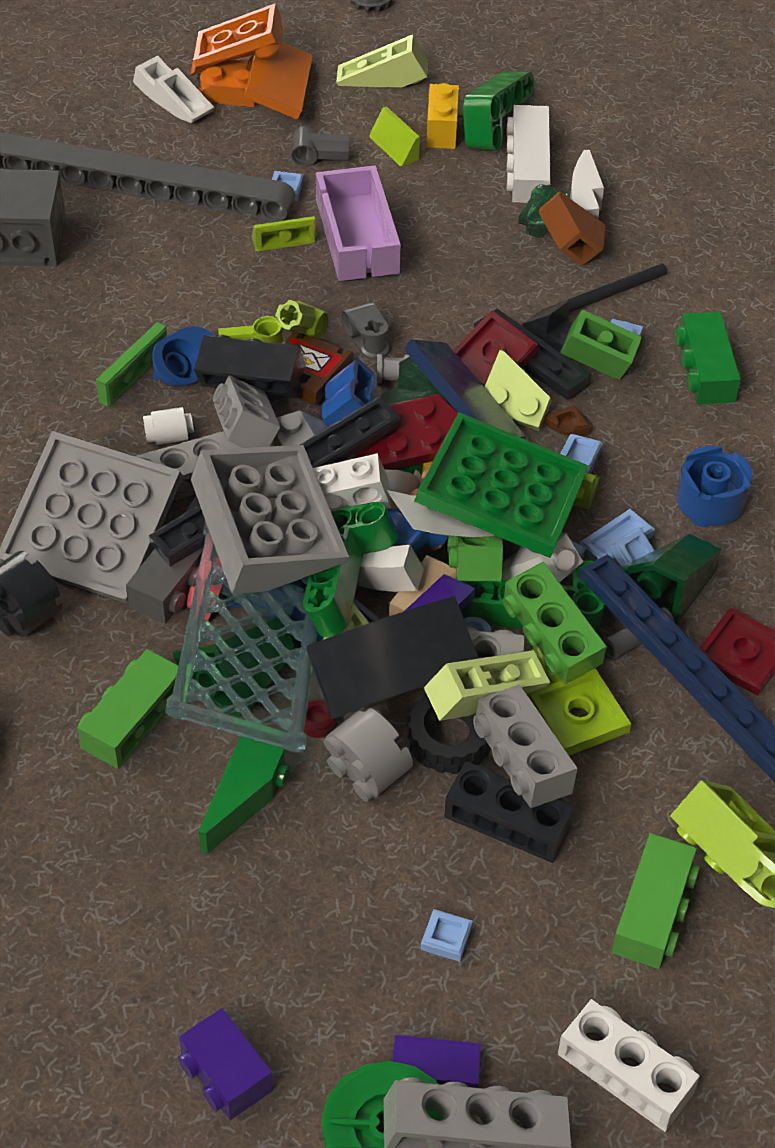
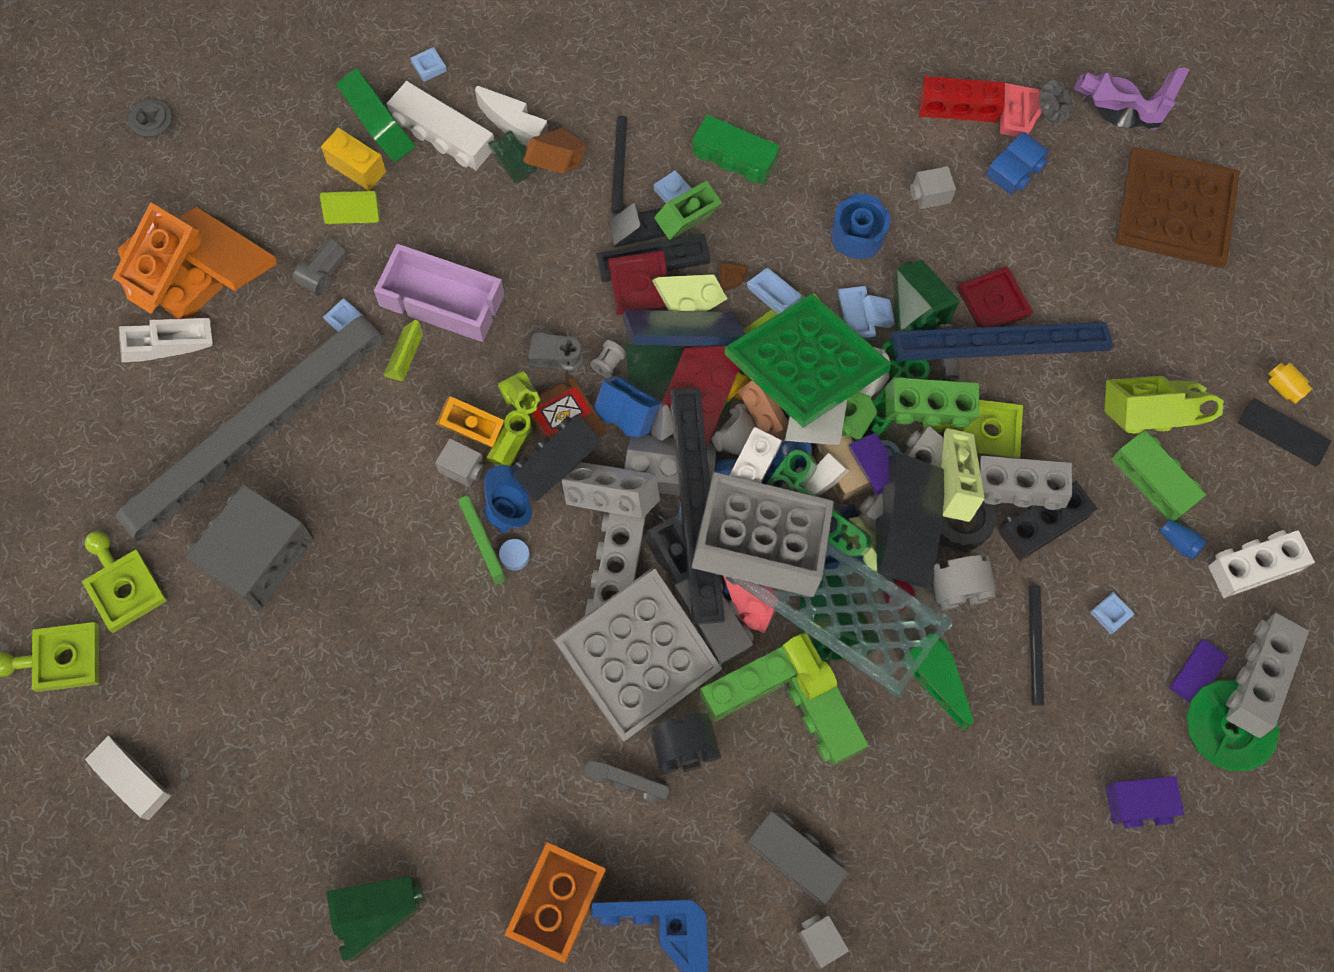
camera: 60 degrees left, 20 degrees up
white brick [143,407,194,445] -> none
yellowish green slope [336,34,428,88] -> none
none -> light blue tile [410,47,447,82]
none -> light grey brick [435,439,484,487]
none -> light orange slope [436,396,504,447]
none -> light blue tile [499,539,530,570]
none -> bright green brick [699,646,797,722]
none -> lime piece [783,633,837,700]
none -> black bar [1029,585,1044,706]
none -> blue cone [1160,519,1208,560]

